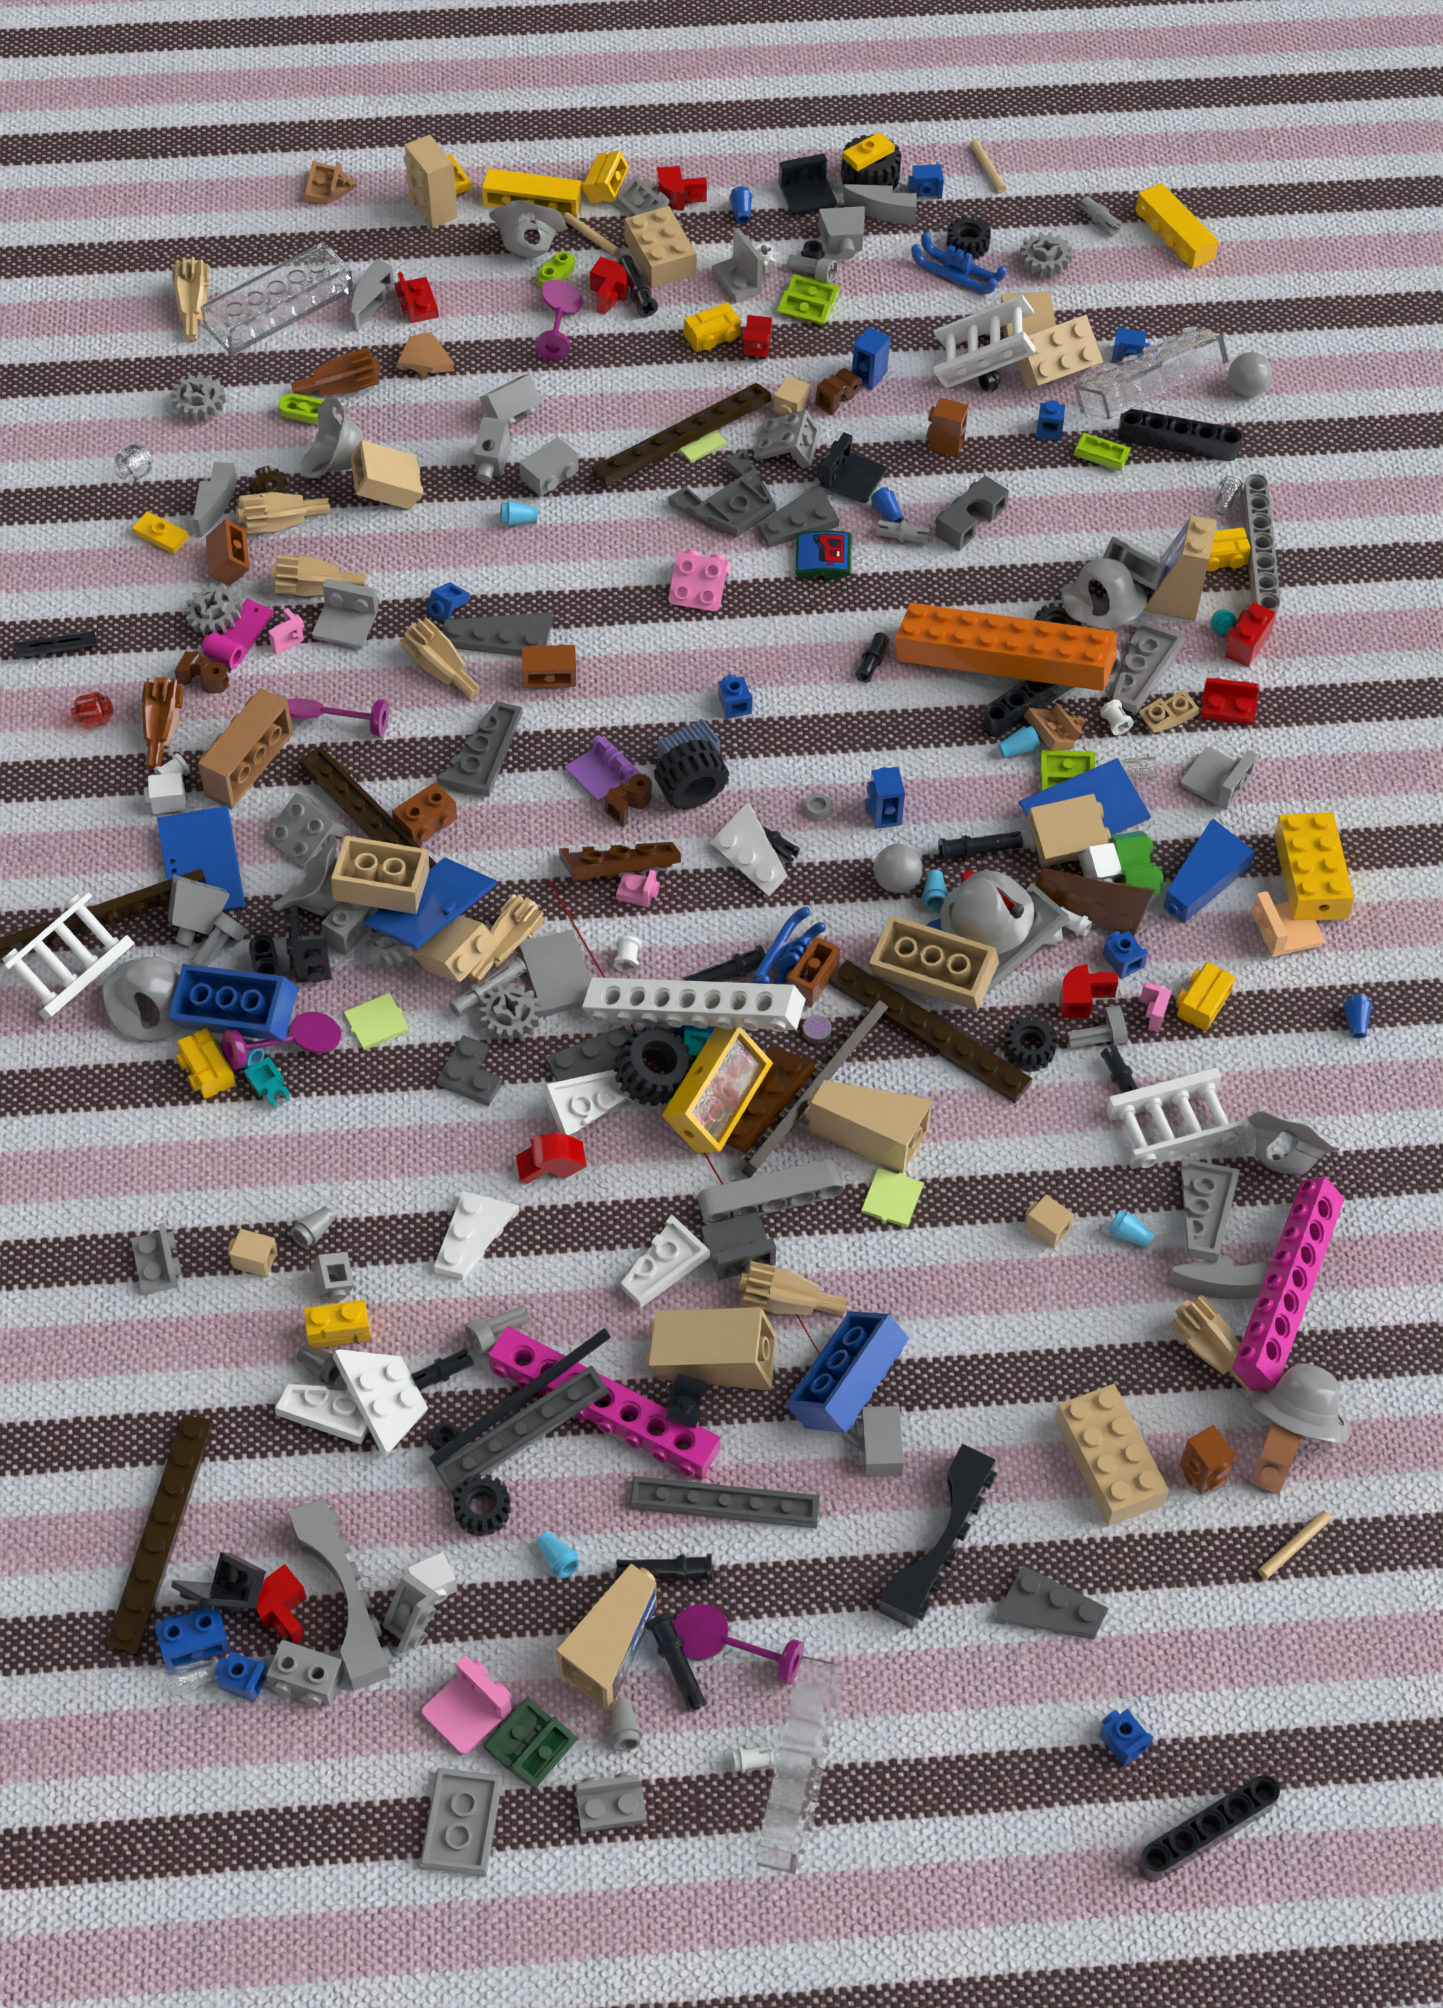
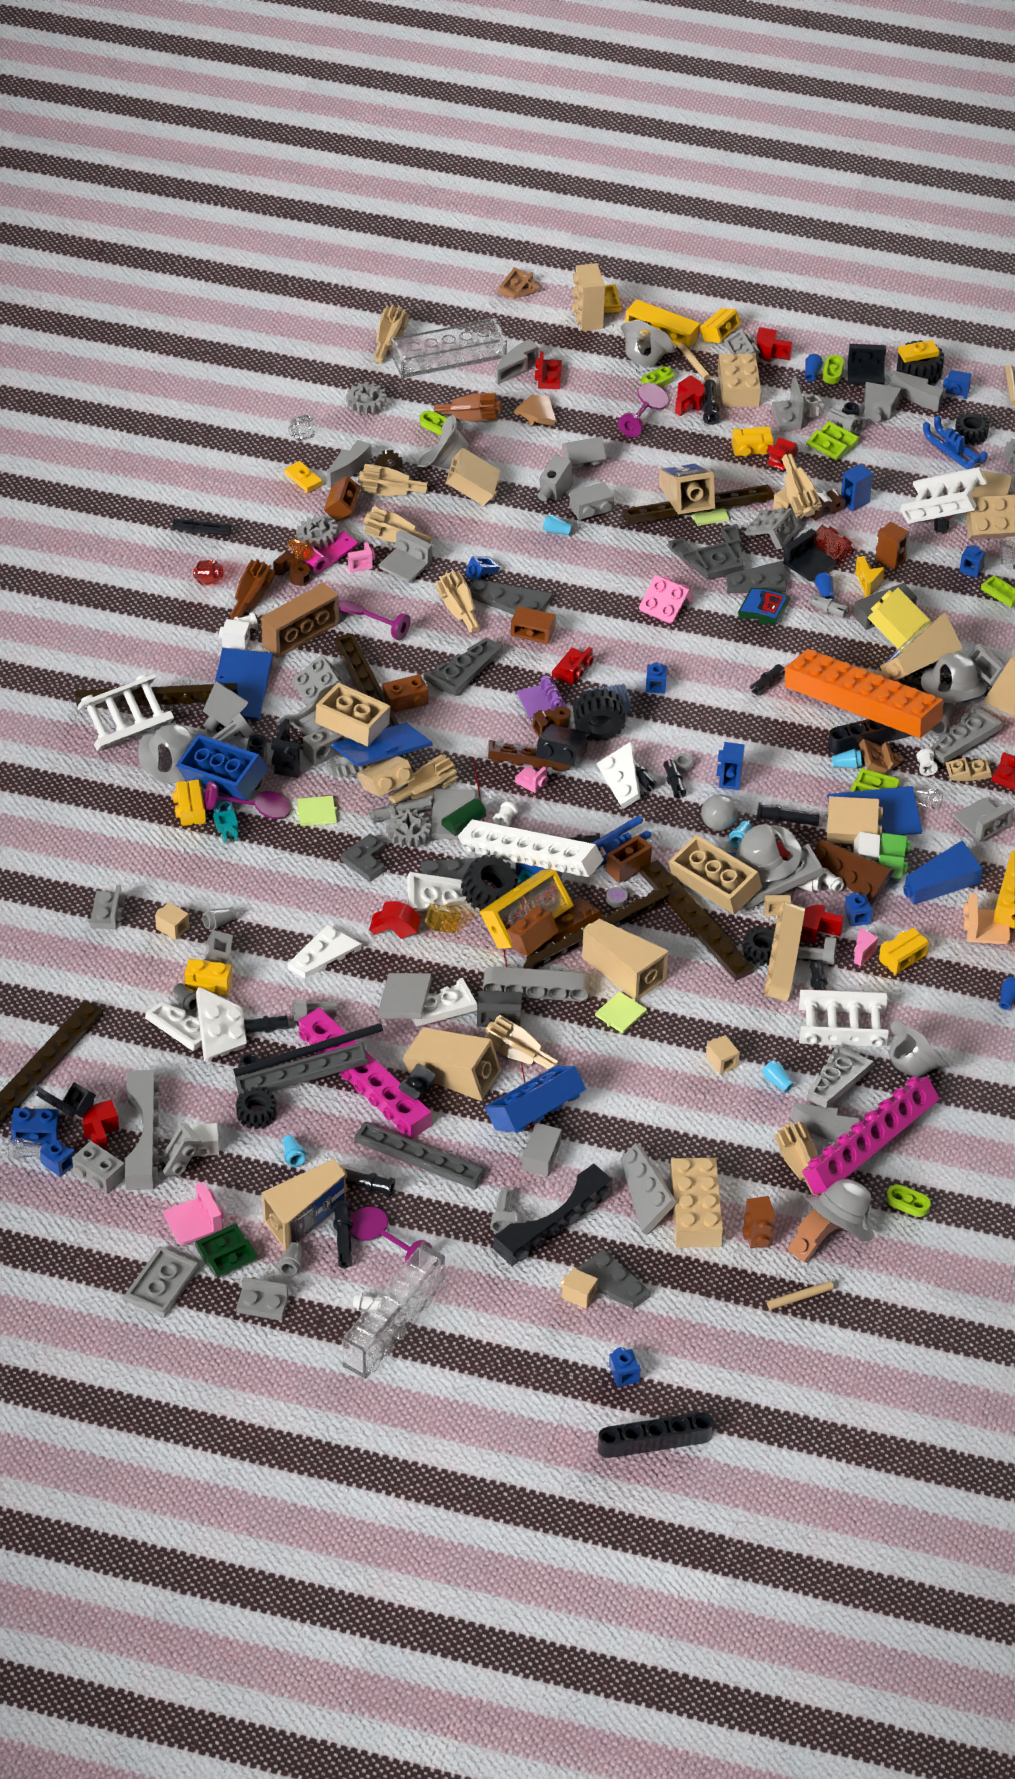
camera: 20 degrees right, 10 degrees down
none -> clear orange cone [287,538,314,561]
none -> light grey tile [378,973,432,1019]
none -> clear yellow panel [424,903,461,933]
none -> dark green brick [441,798,486,836]
none -> light grey piece [490,1188,523,1233]
none -> dark orange brick [507,906,558,956]
none -> black brick [535,724,590,766]
none -> red bracket [552,647,594,685]
none -> tan brick [560,1268,598,1309]
none -> light grey wing [621,1143,677,1234]
none -> tan slope [659,464,715,514]
none -> black pin [663,759,687,799]
none -> tan bracket [763,895,795,916]
none -> tan beam [764,901,805,1002]
none -> tan piece [782,454,822,518]
none -> clear red bracket [816,524,854,564]
none -> lime plate [822,355,844,384]
none -> yellow slope [855,556,885,597]
none -> light yellow brick [867,588,930,648]
none -> tan slope [880,612,963,681]
none -> lime plate [886,1185,931,1217]

